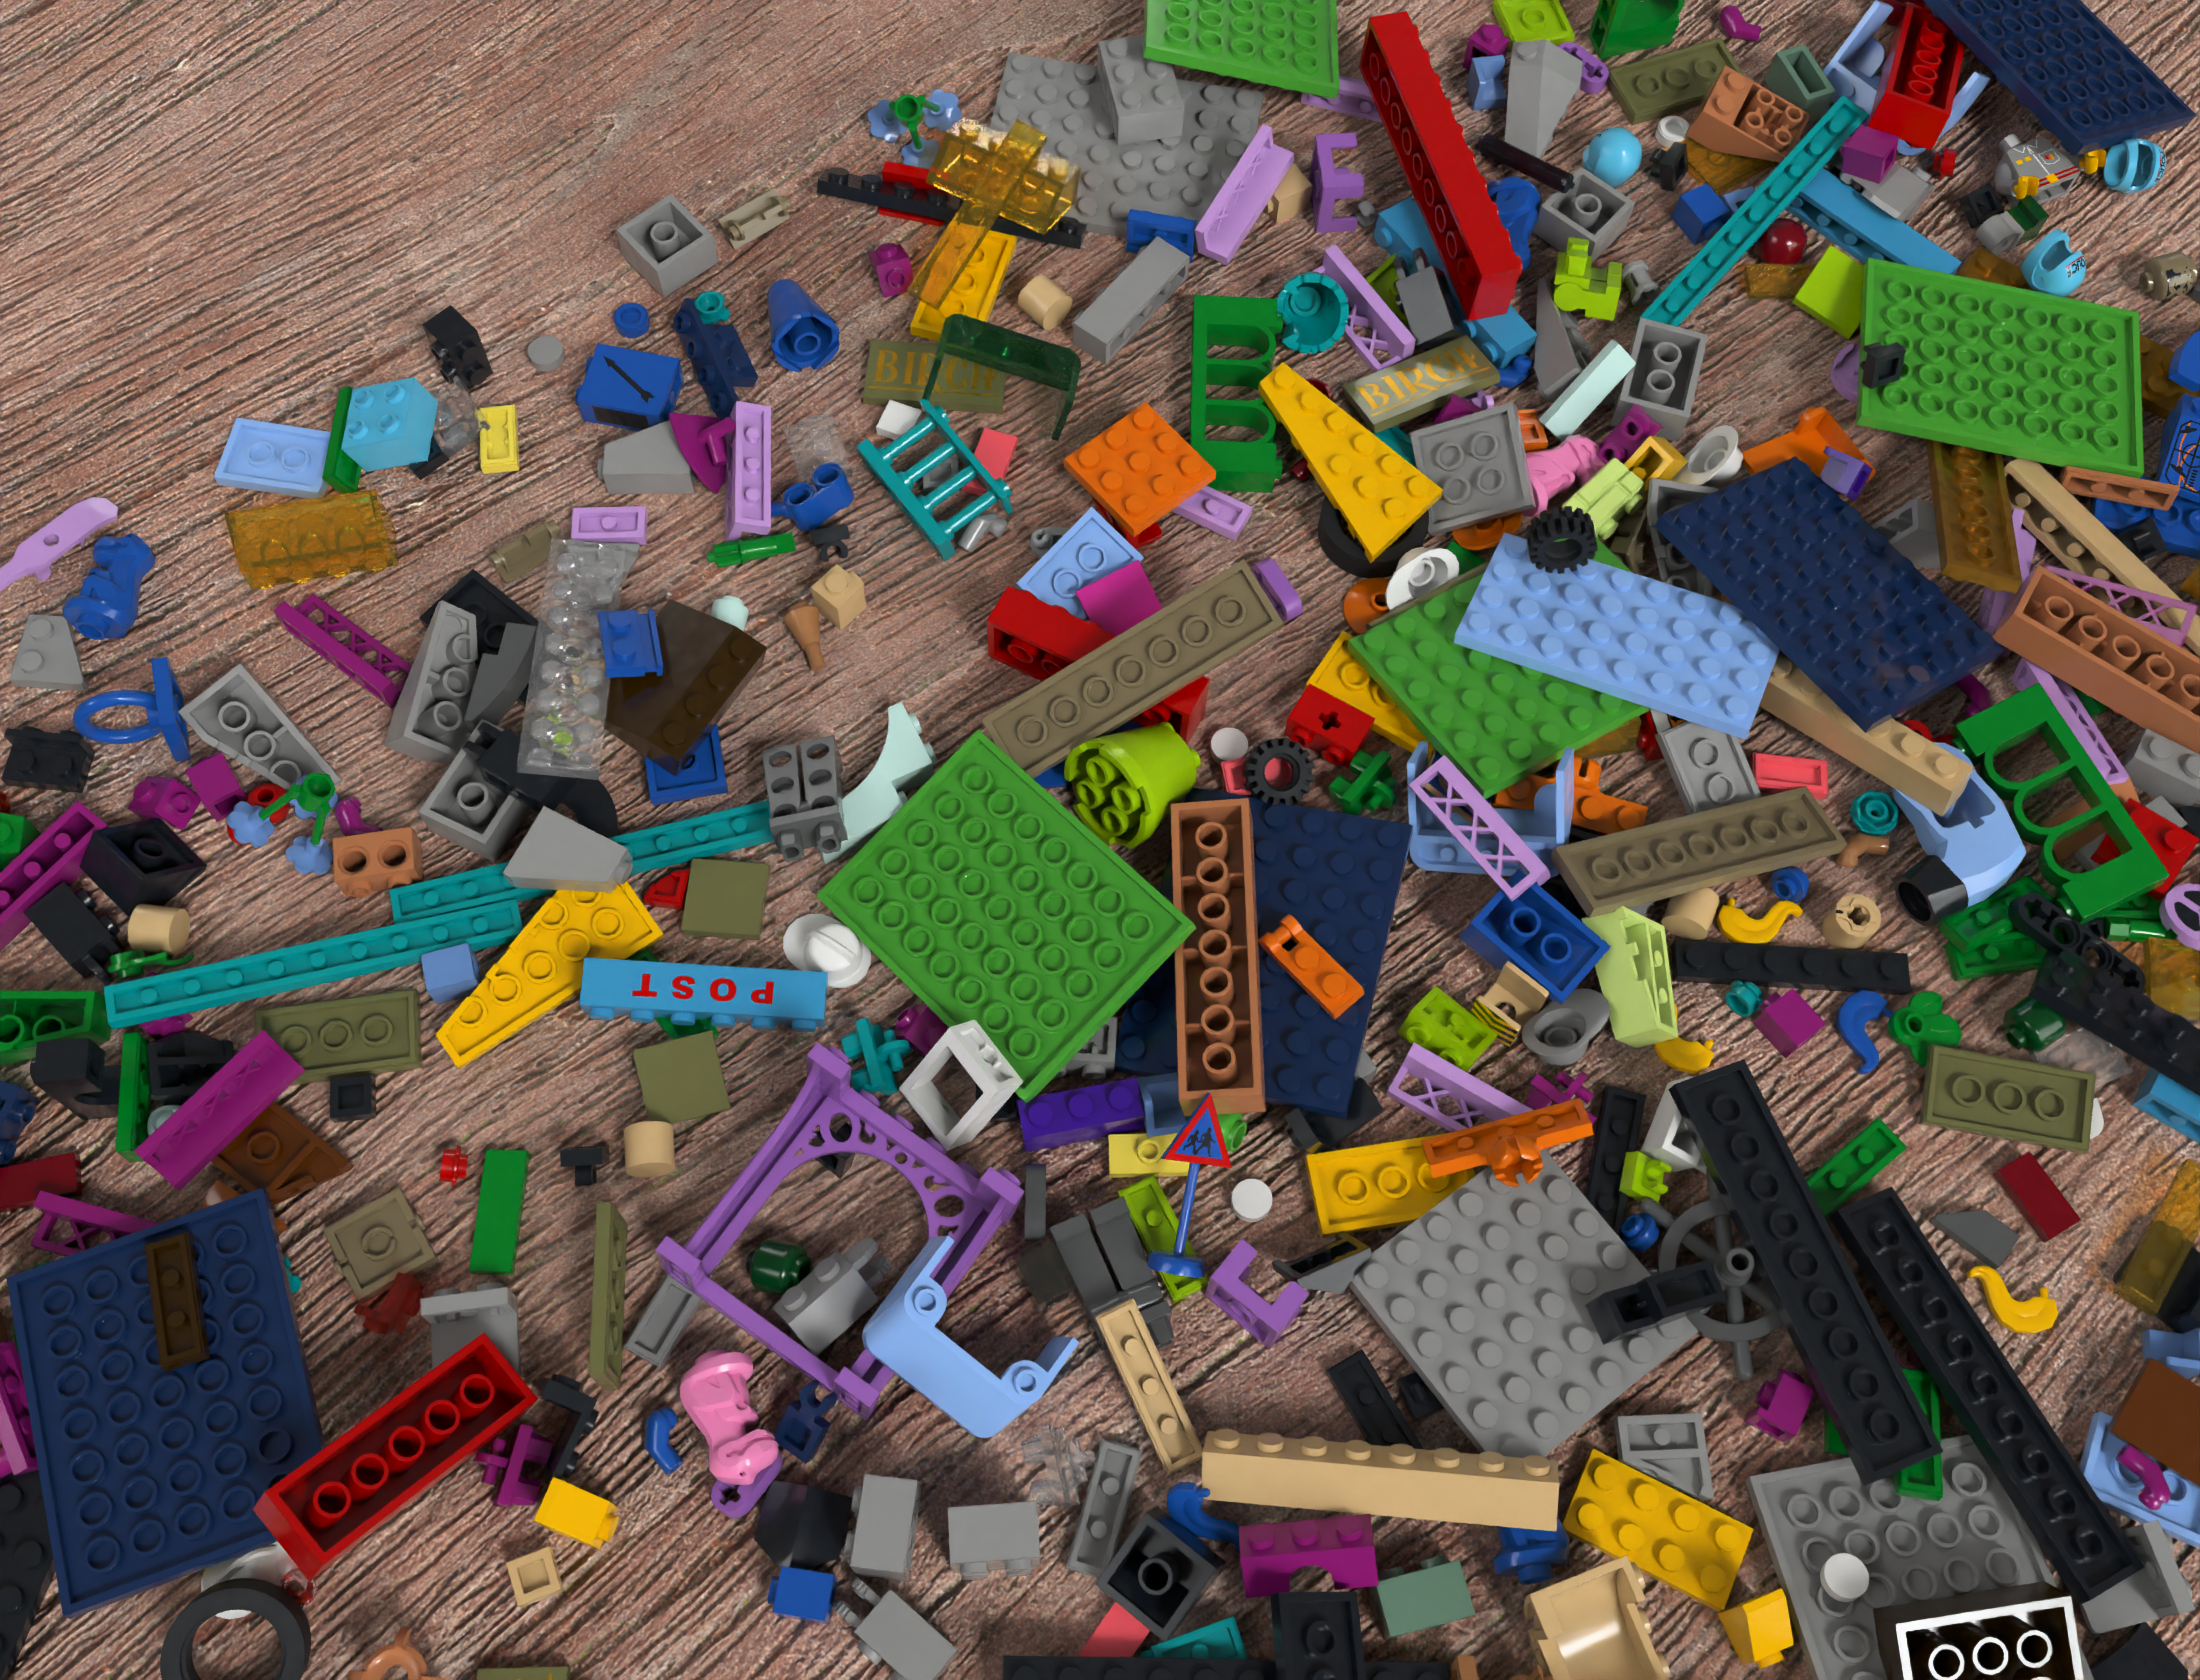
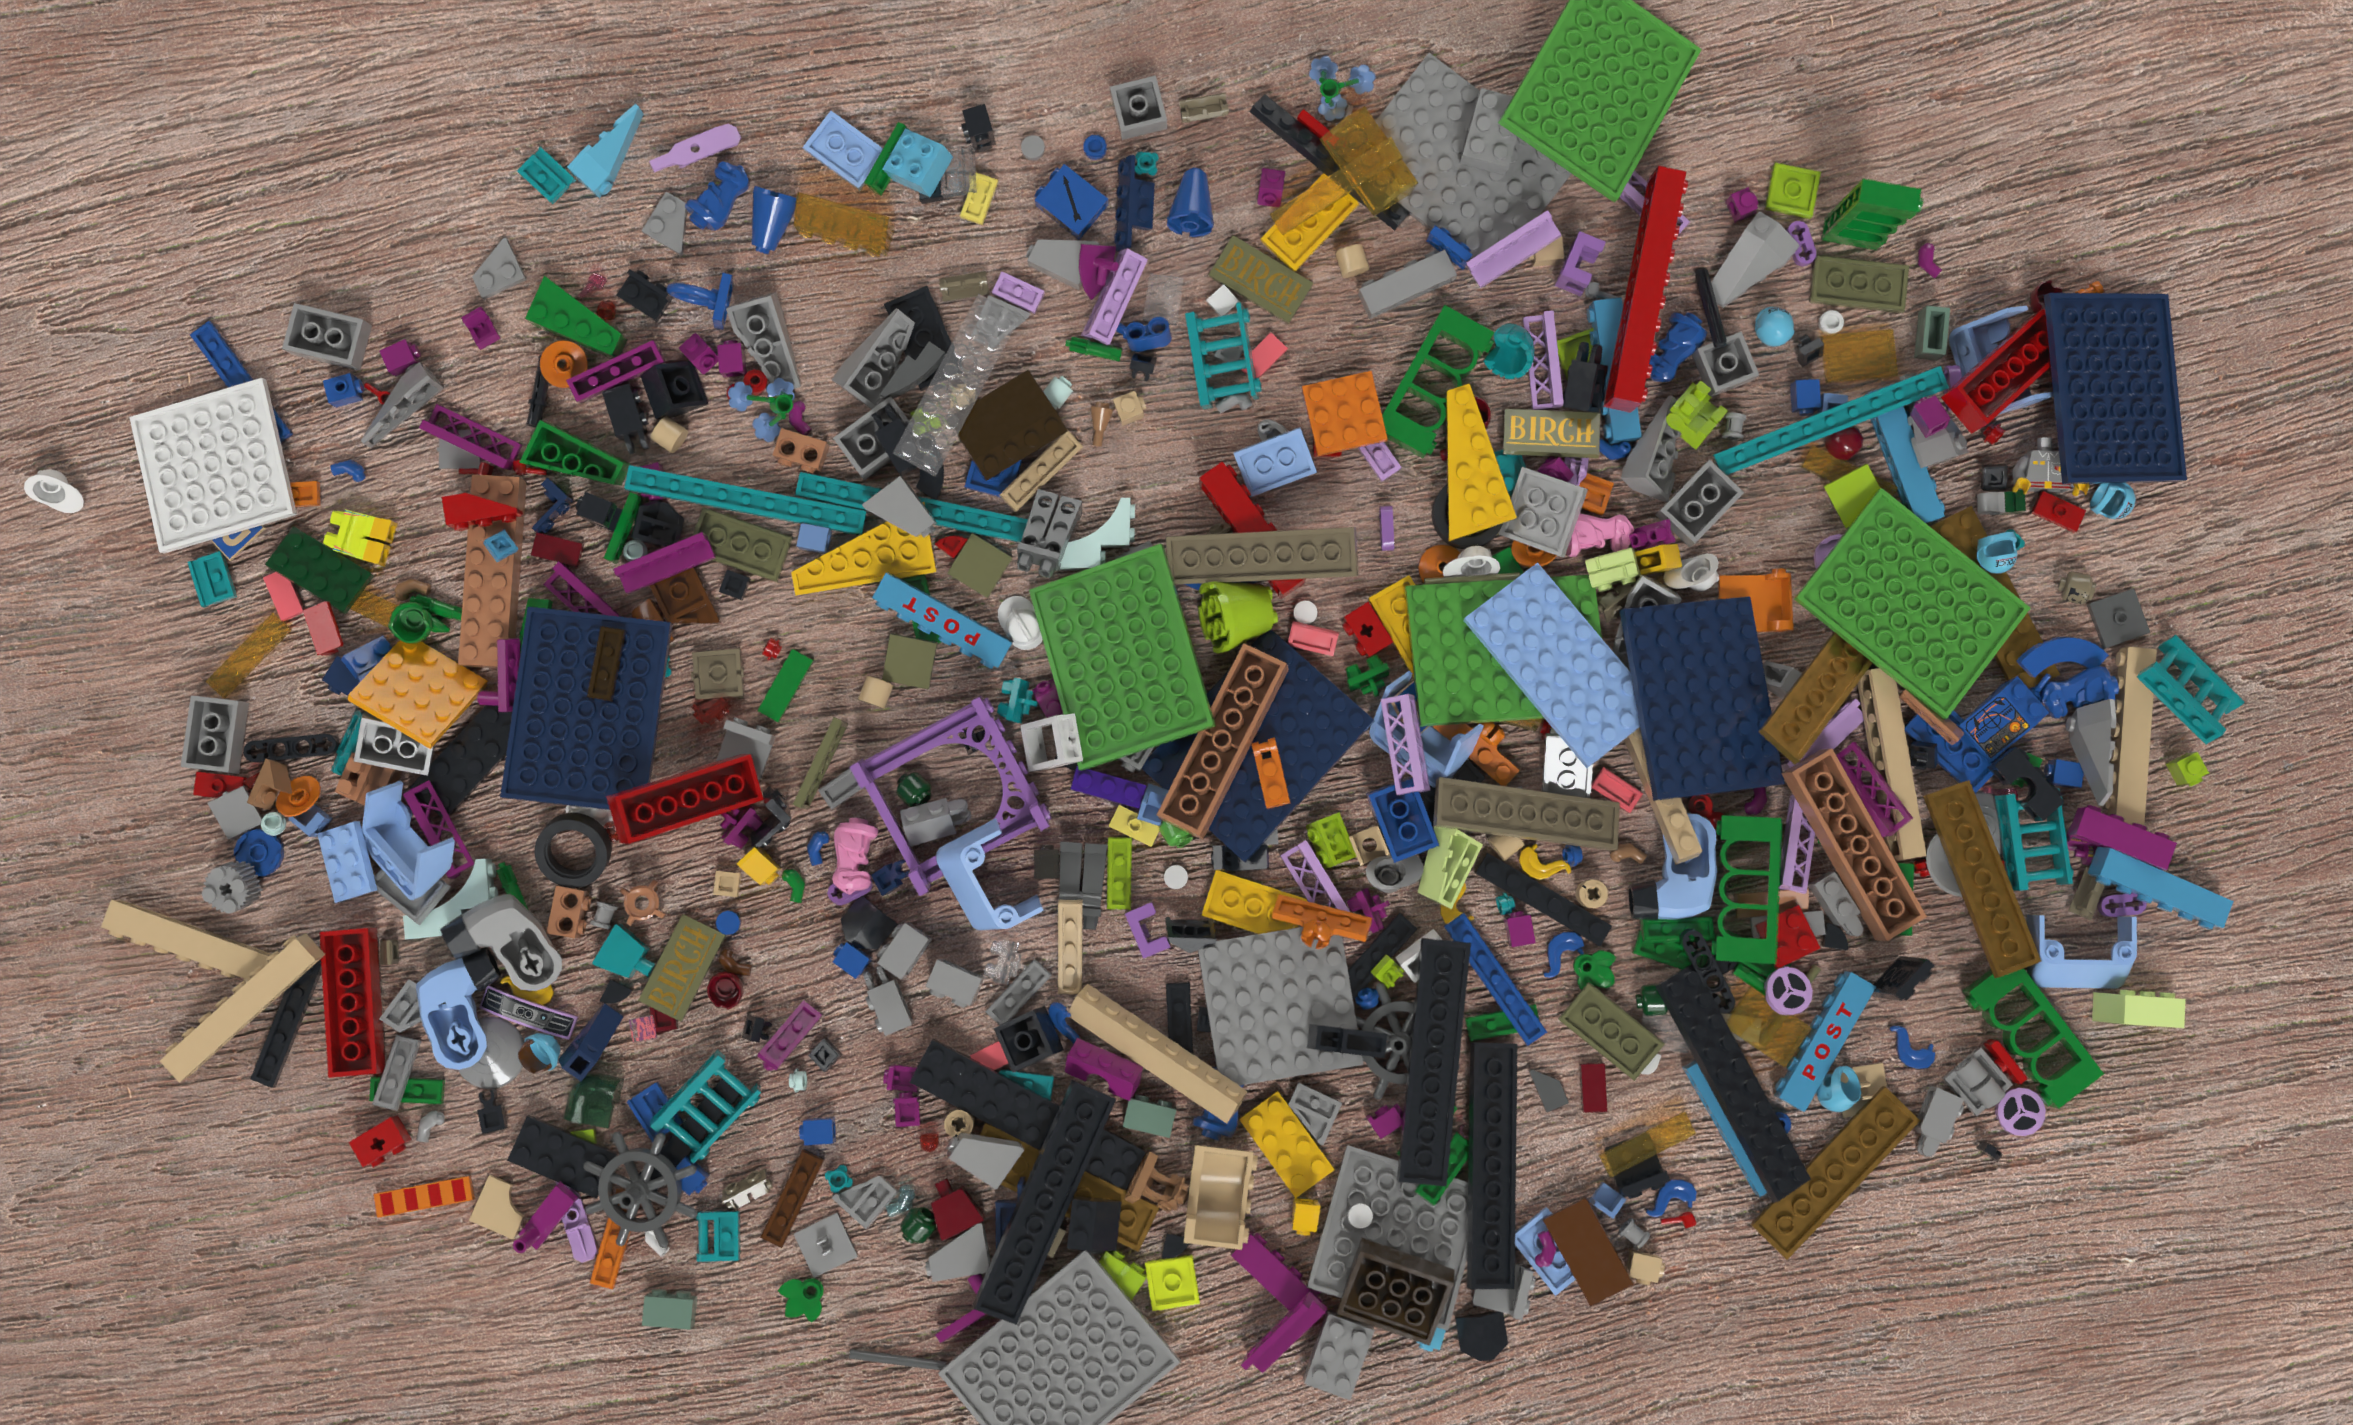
camera: 30 degrees right, 20 degrees up
green plate [107,950,194,979] -> none
magenta fence [273,594,412,709] -> none
black tile [560,1145,610,1186] -> none
blue plate [598,609,663,678] -> none
clear green windscreen [922,314,1081,441] -> none
dark grey beam [1025,1163,1046,1241] -> none
dark pink piece [1075,560,1162,636] -> none
blue piece [1147,1092,1232,1278] -> none
black tyre [1242,738,1315,806] -> none
medium blue panel [1466,55,1507,111] -> none
black tyre [1526,506,1597,574] -> none
light aqua tile [1539,339,1636,443] -> none
nougat slope [1685,65,1811,162] -> none
panel [1819,446,1873,501] -> none
teal plate [1850,790,1898,836] -> none
black tile [1860,342,1906,389] -> none
yellow piece [1966,1265,2058,1335] -> none
none -> blue tile [716,911,741,935]
none -> blue cone [752,186,800,254]
none -> green arm [782,869,805,903]
none -> tan tile [999,431,1083,512]
none -> blue tile [1444,913,1547,1046]
none -> red plate [2031,491,2086,533]

